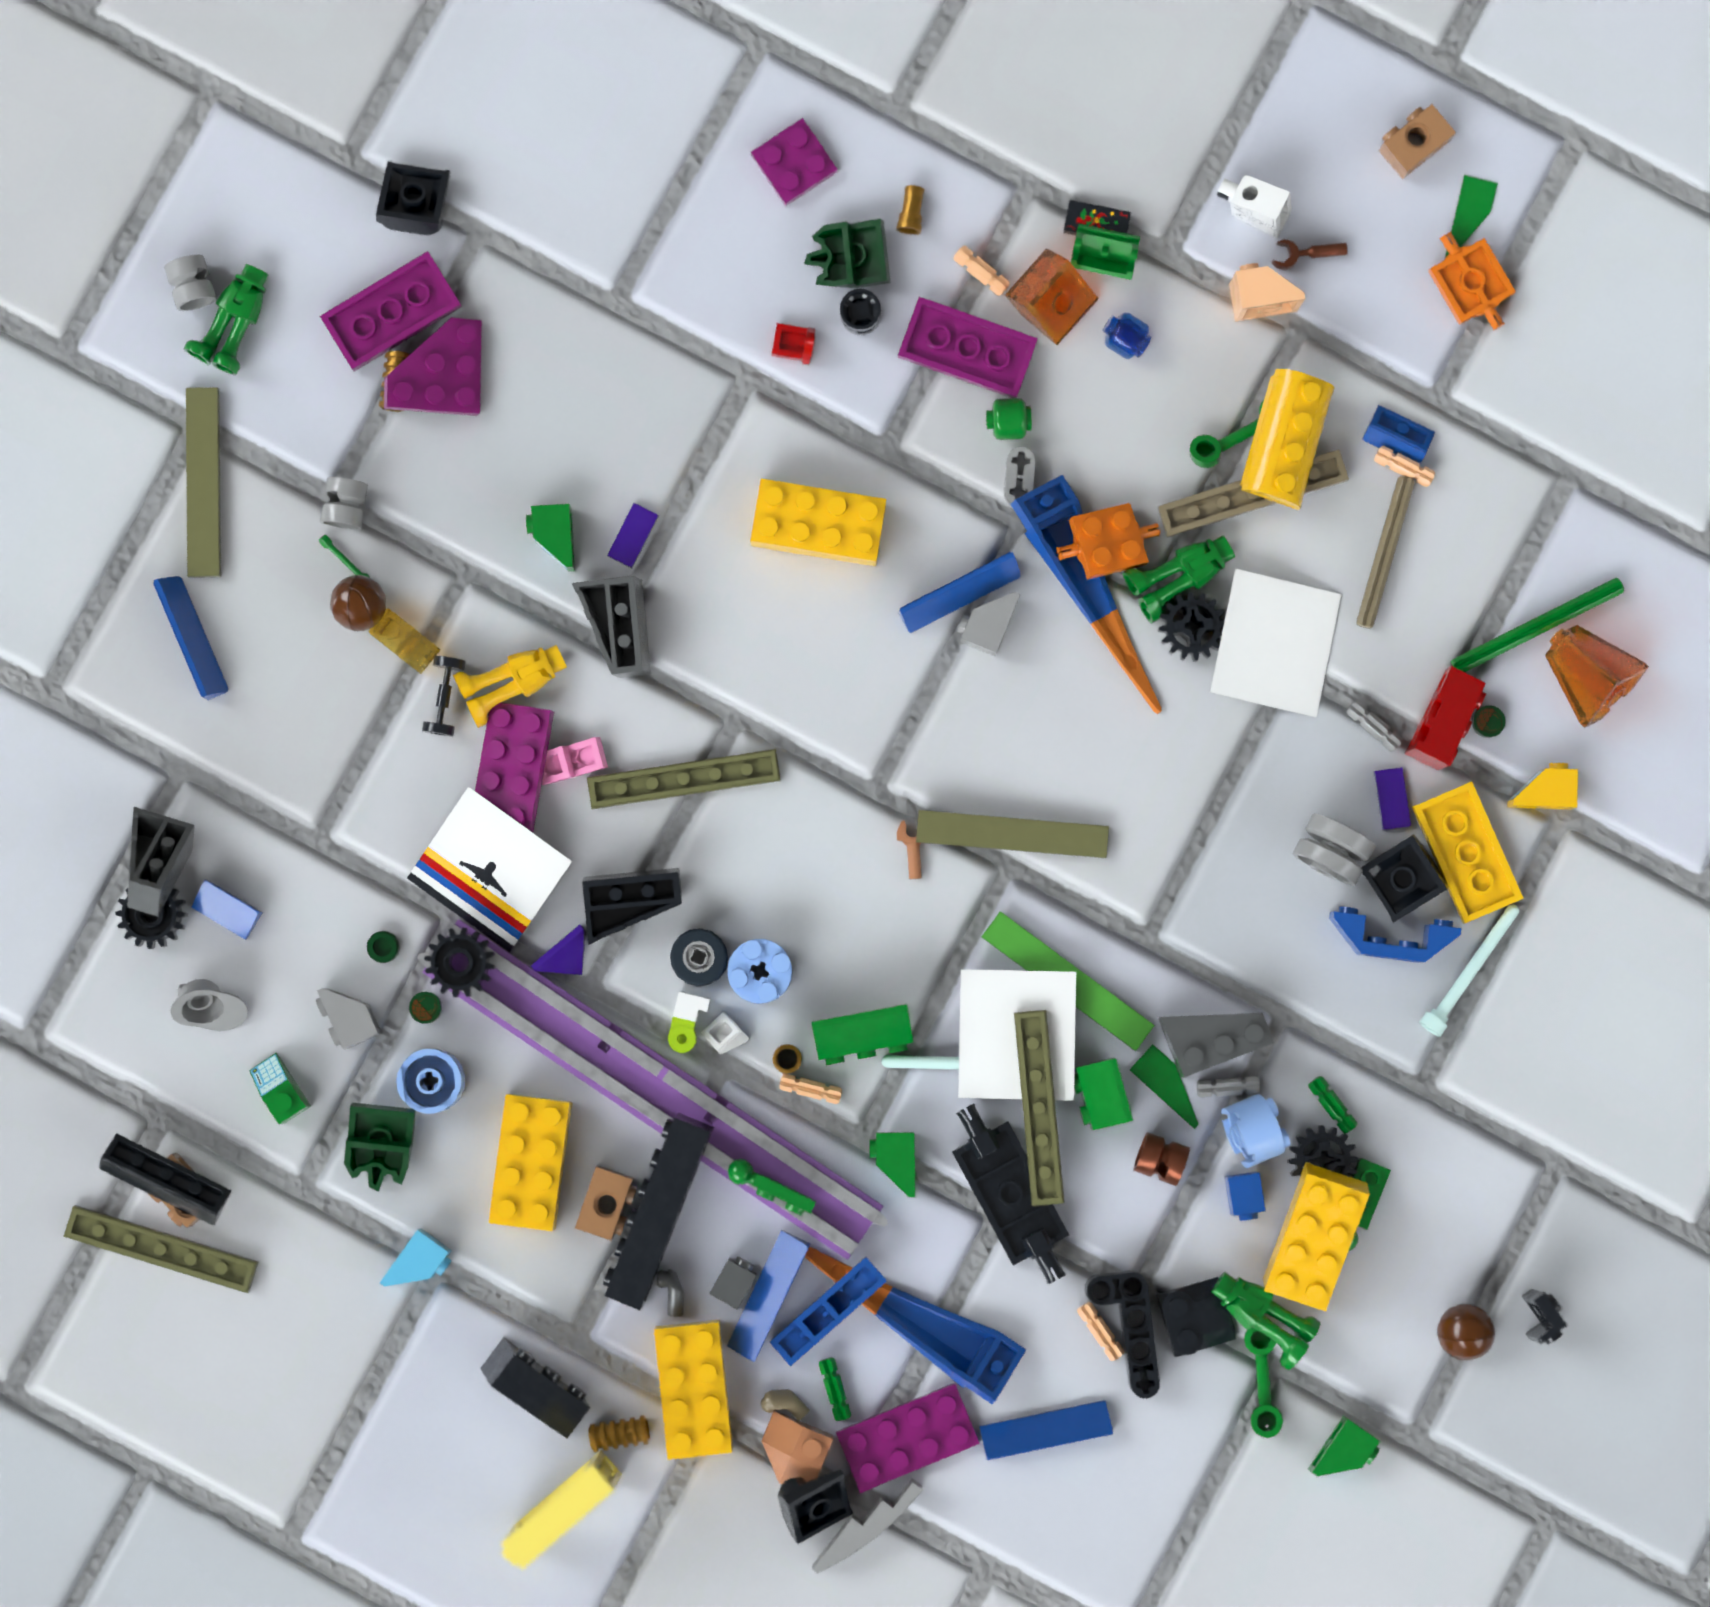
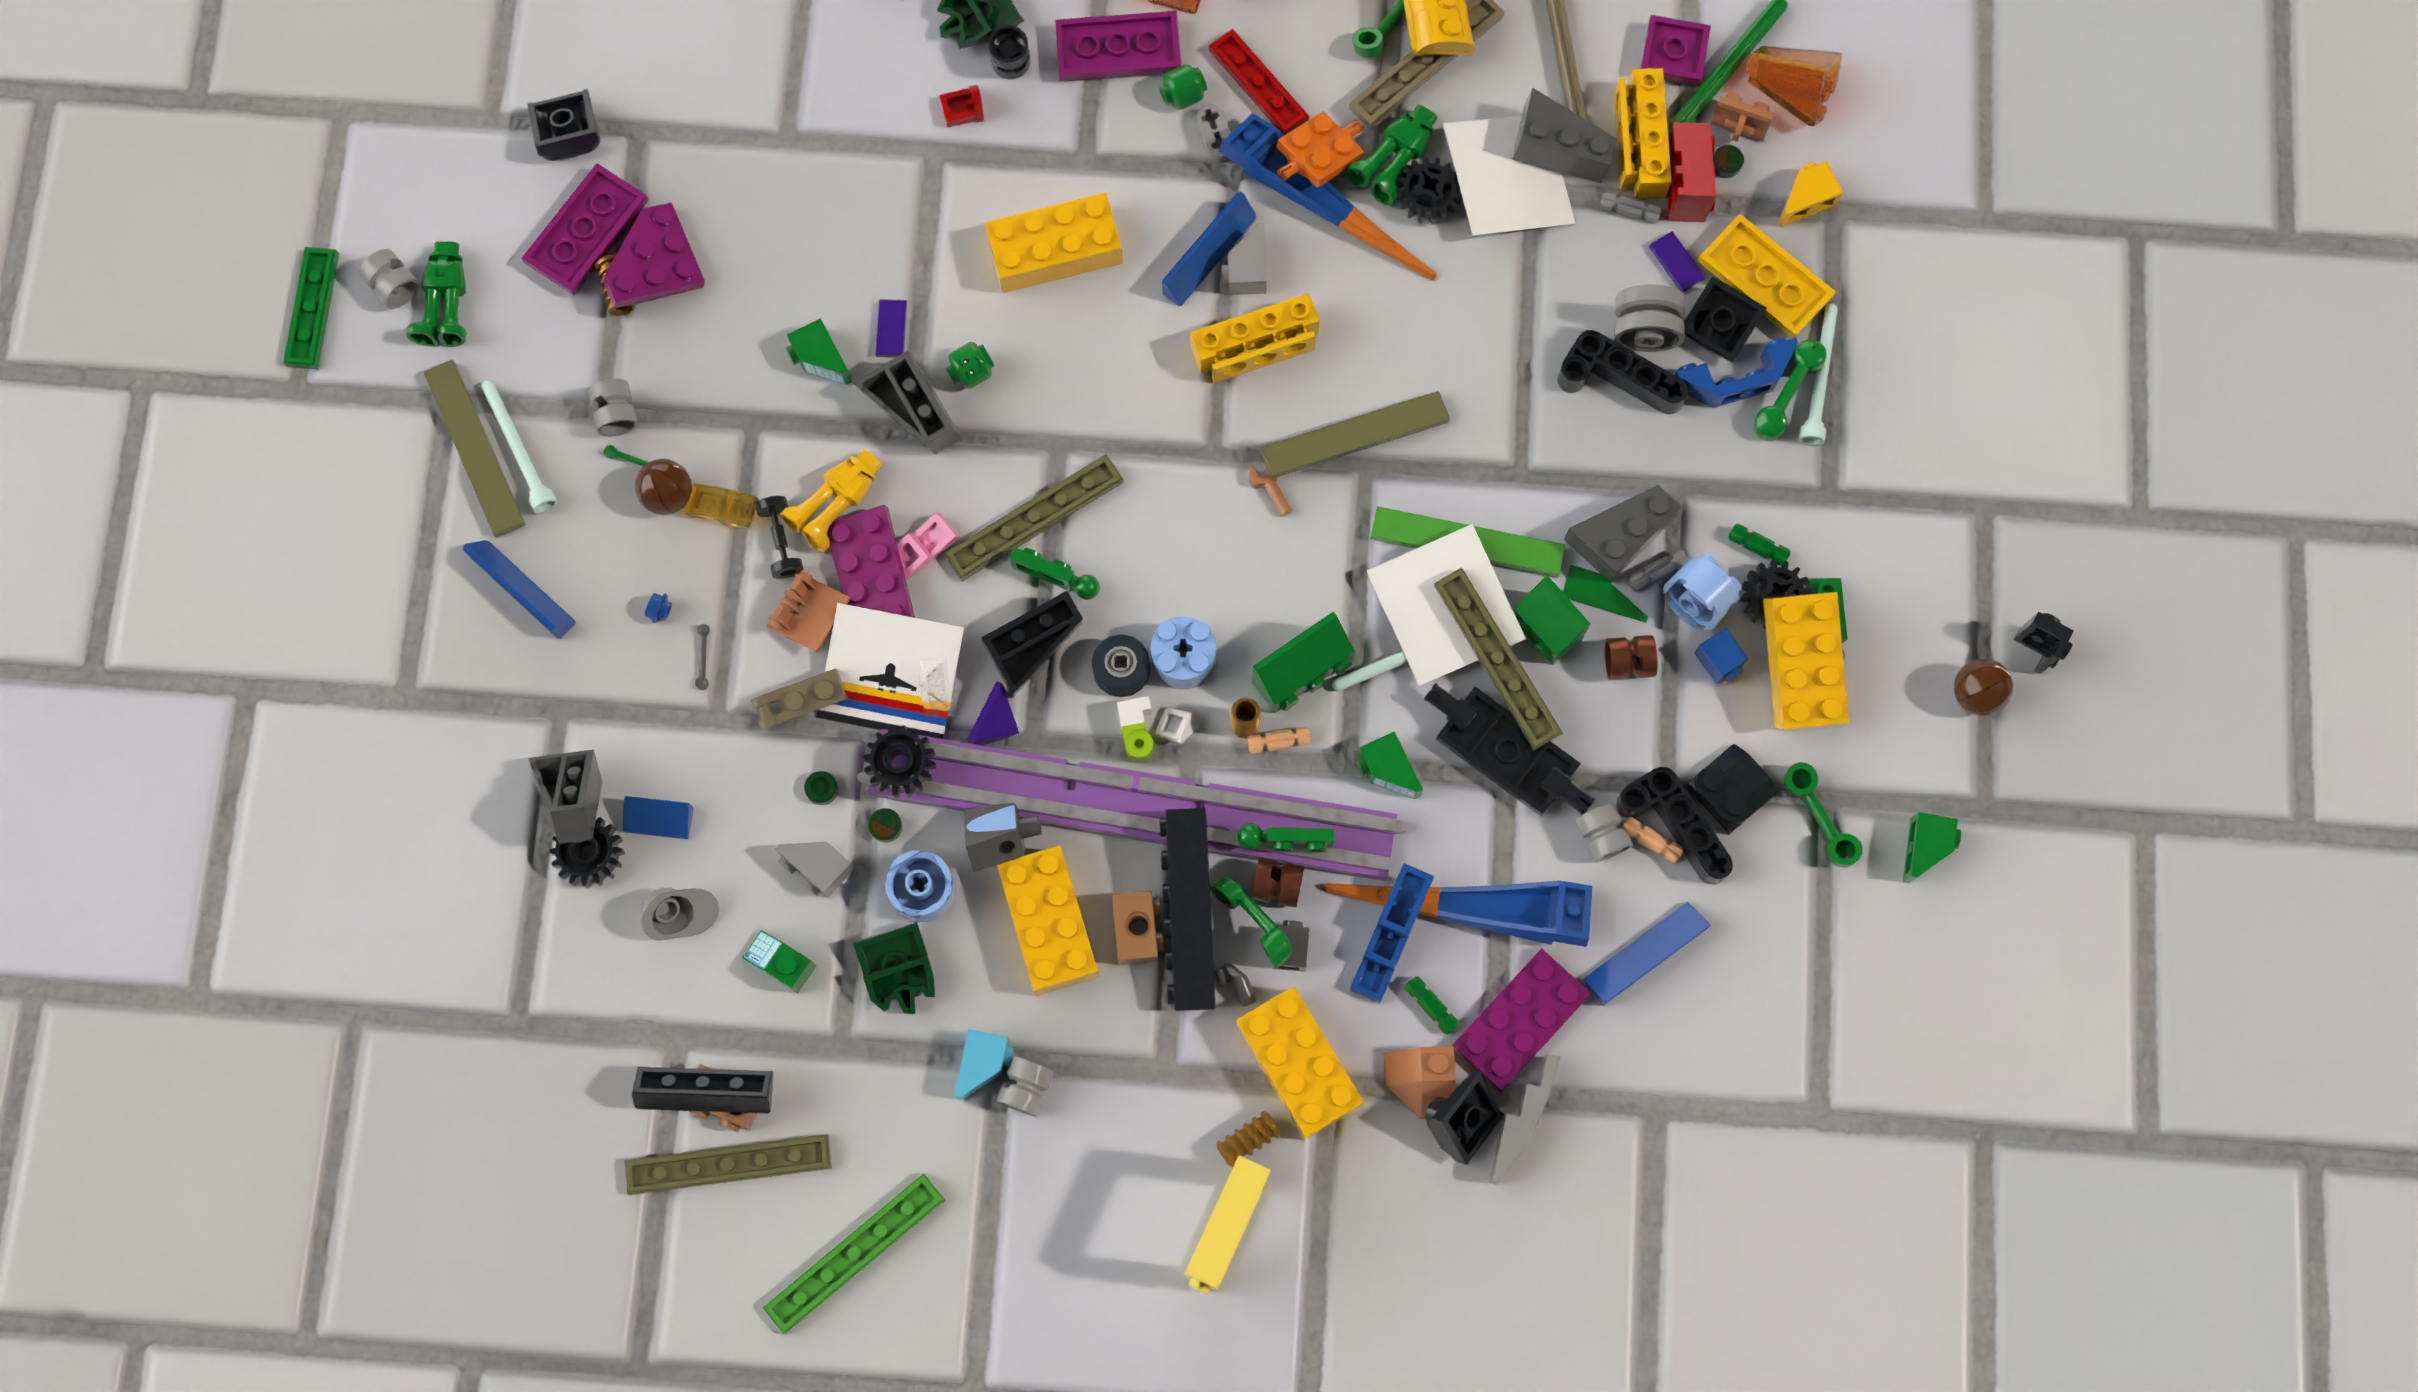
camera: 20 degrees left, 10 degrees down
black wedge [480,1337,591,1439] -> none
slope [727,1230,811,1363] -> none
dark tan arm [761,1389,810,1421] -> none
green piece [1211,1272,1321,1370] -> none
none -> green tile [283,247,339,370]
none -> light aqua piece [482,380,558,514]
none -> blue plate [645,593,672,623]
none -> dark grey hinge [695,624,710,690]
none -> dark tan plate [750,669,848,730]
none -> bright green tile [763,1173,946,1335]
none -> nougat hinge [766,570,851,652]
none -> clear slope [919,656,958,717]
none -> green head [946,342,995,389]
none -> dark grey torso [964,803,1042,872]
none -> light grey wheel [996,1056,1054,1117]
none -> green plate [1010,548,1100,600]
none -> yellow brick [1190,293,1320,383]
none -> red tile [1209,28,1309,136]
none -> green piece [1210,877,1292,969]
none -> copper wheel [1251,857,1305,908]
none -> dark grey wedge [1512,88,1616,183]
none -> black beam [1557,330,1688,414]
none -> light grey wheel [1575,803,1633,863]
none -> yellow brick [1613,68,1672,199]
none -> magenta plate [1640,15,1711,86]
none -> nougat hips [1711,92,1774,142]
none -> green piece [1754,340,1827,441]

